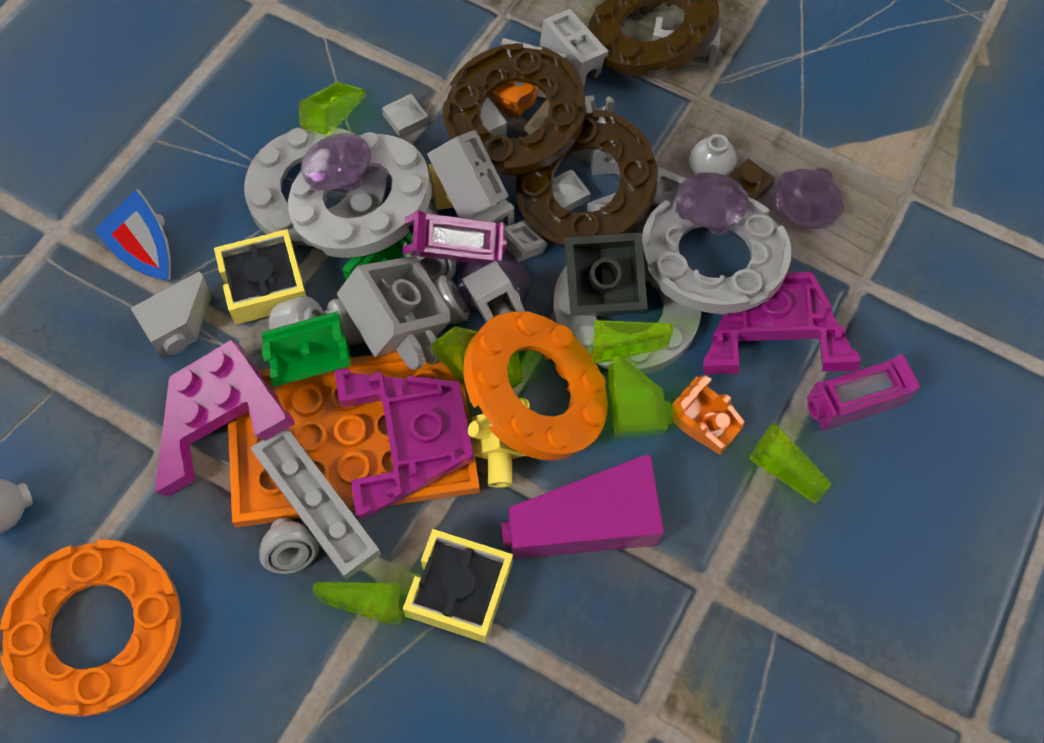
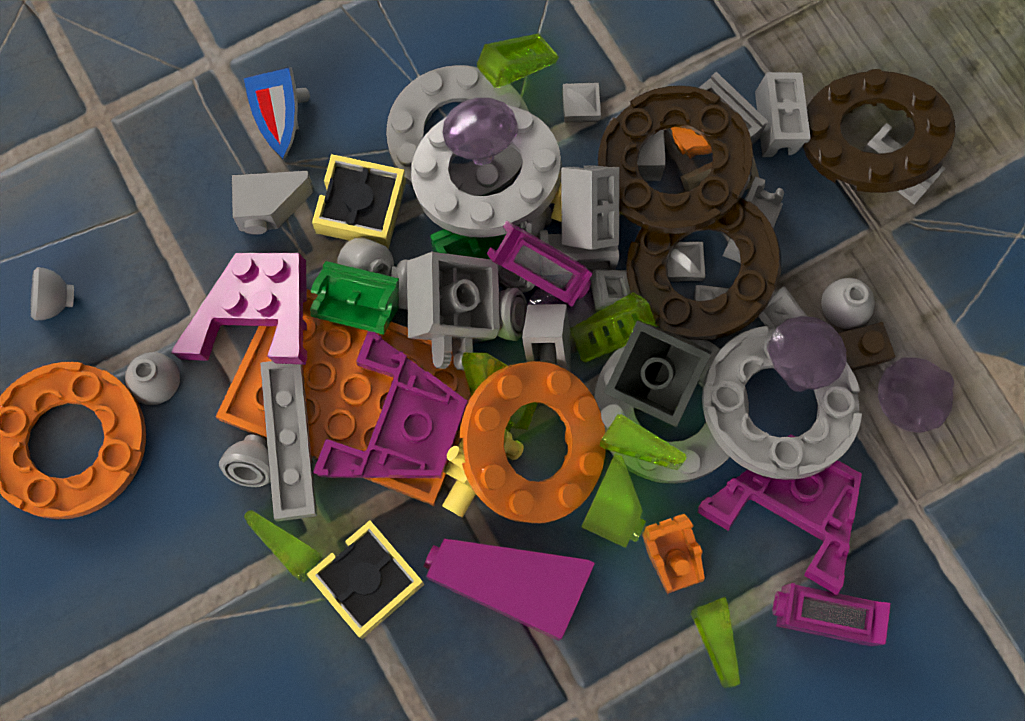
camera: 30 degrees right, 10 degrees up
none -> light grey brick [125,352,180,405]
none -> clear neon green slope [570,292,657,362]

